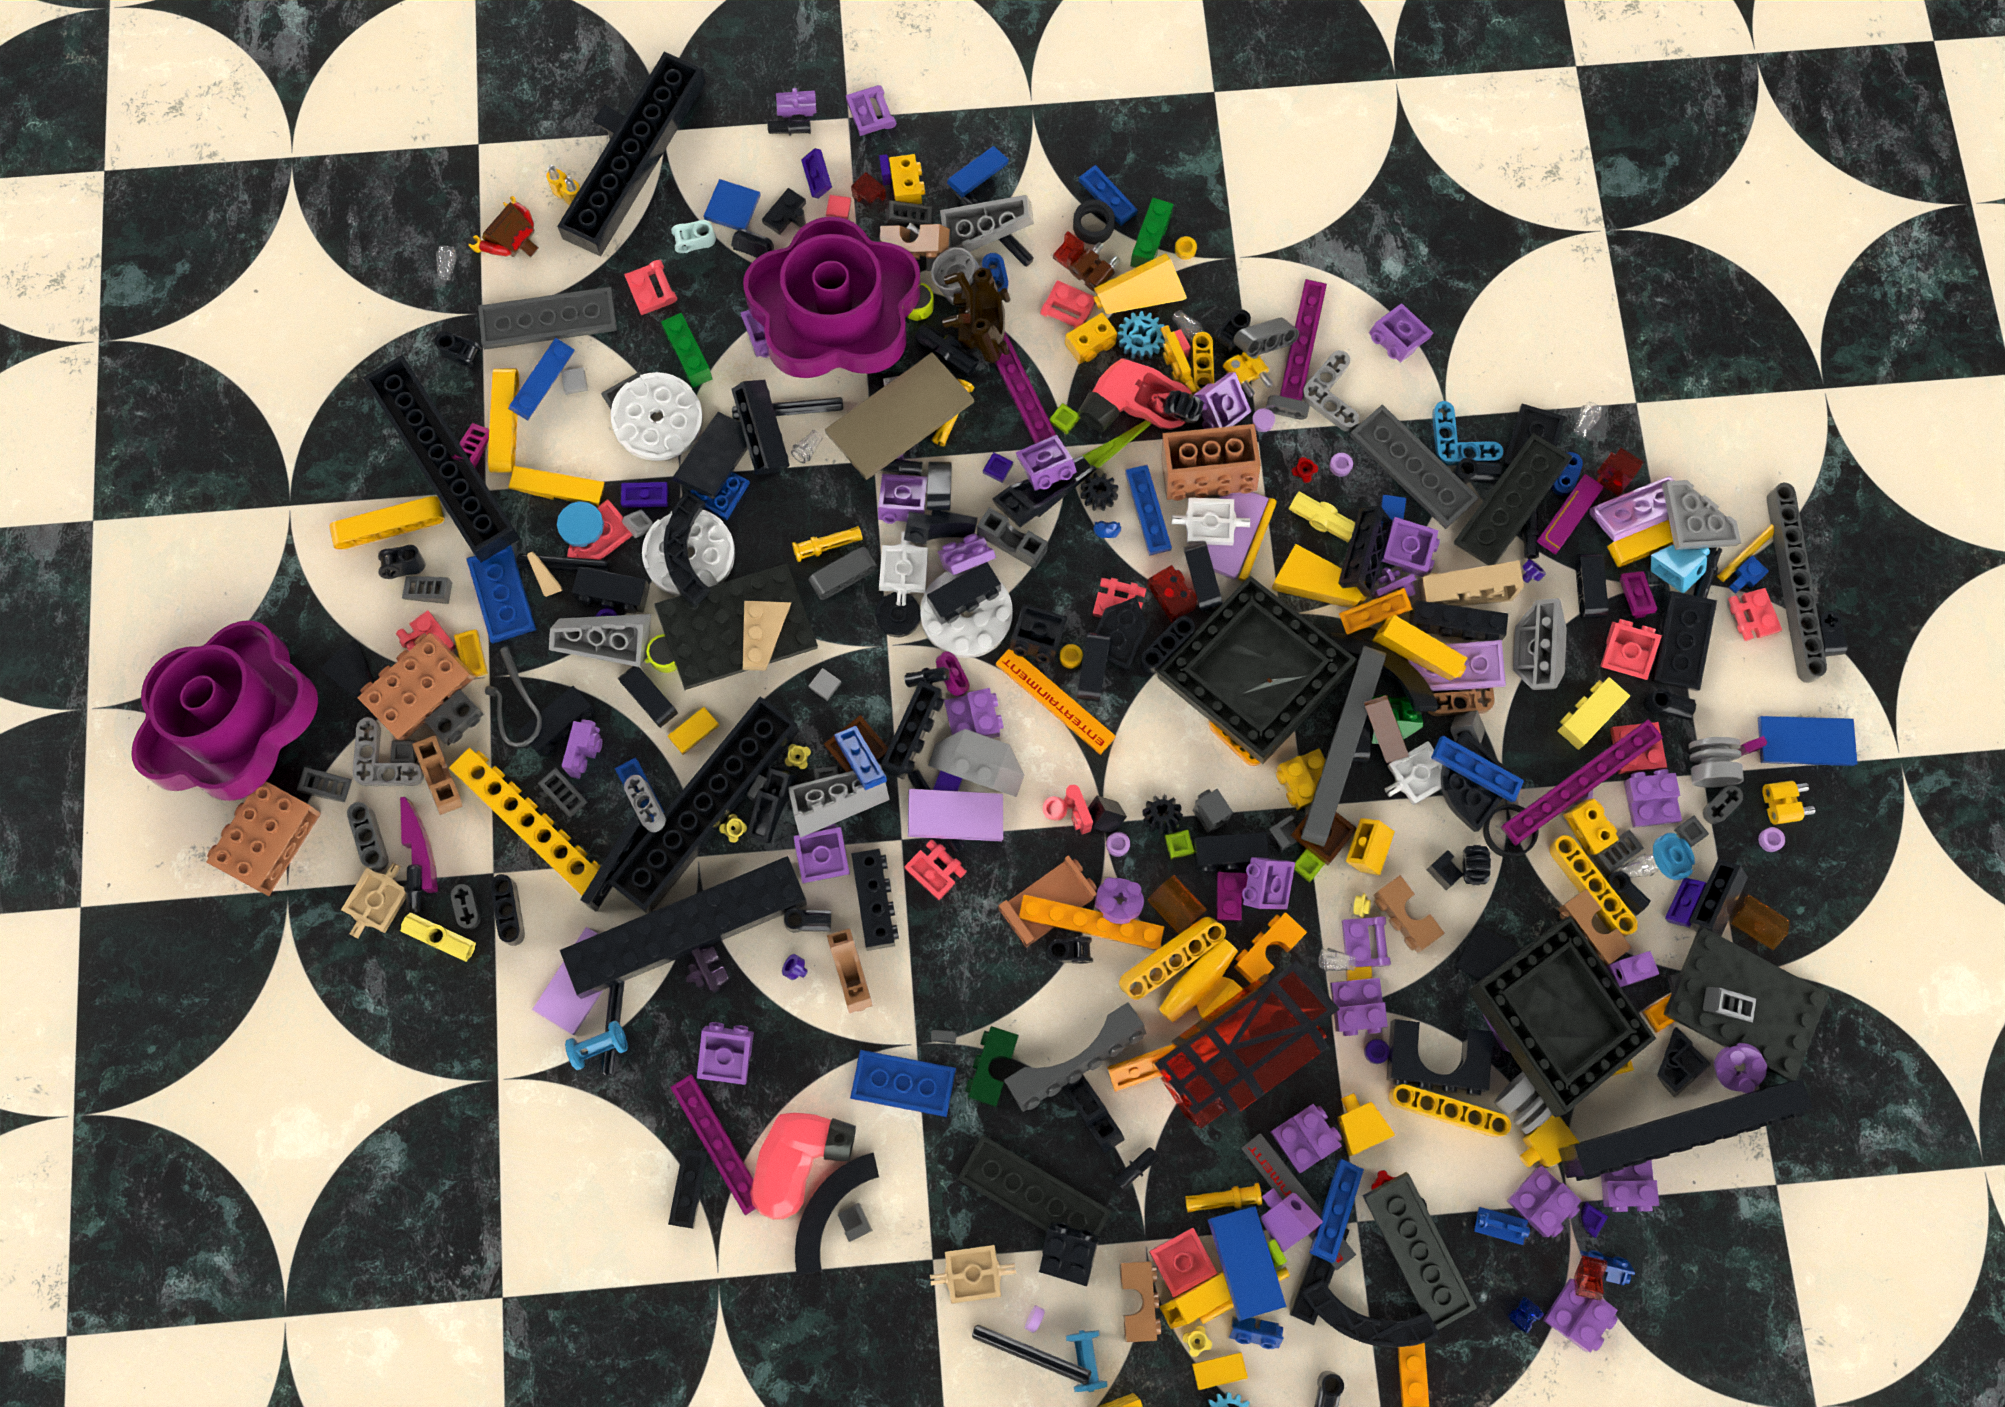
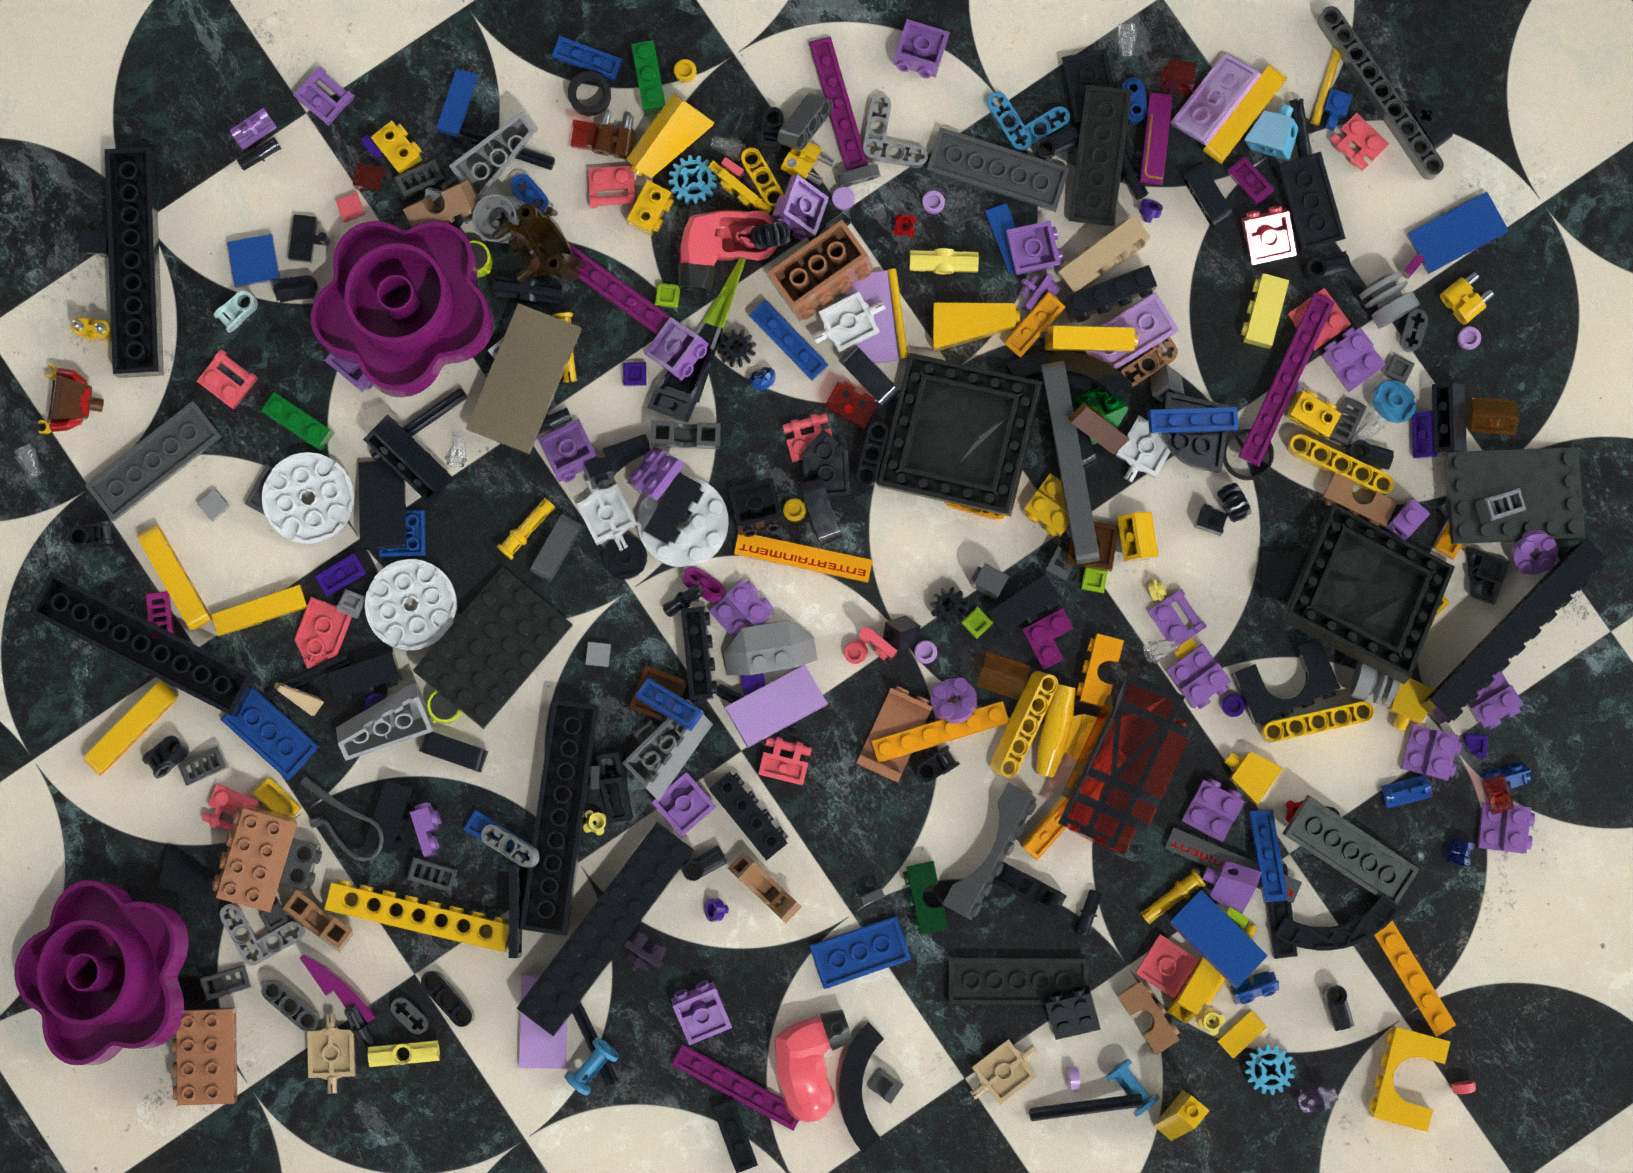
camera: 25 degrees left, 10 degrees up
blue plate [508,338,575,421] -> none
dark azure tile [557,501,604,547] -> none
black tile [663,490,710,608] -> none
yellow tile [668,707,720,755] -> none
tan wing [743,601,791,671] -> none
light yellow plate [785,744,811,769] -> none
dark purple plate [801,148,832,199] -> none
beam [927,462,952,511] -> none
medium lavender plate [1242,857,1295,909] -> none
black fence [1338,505,1392,597] -> none
medium nougat arch [1373,875,1445,953] -> none
light grey wedge [1513,598,1567,690] -> none
light grey plate [1662,480,1741,550] -> none

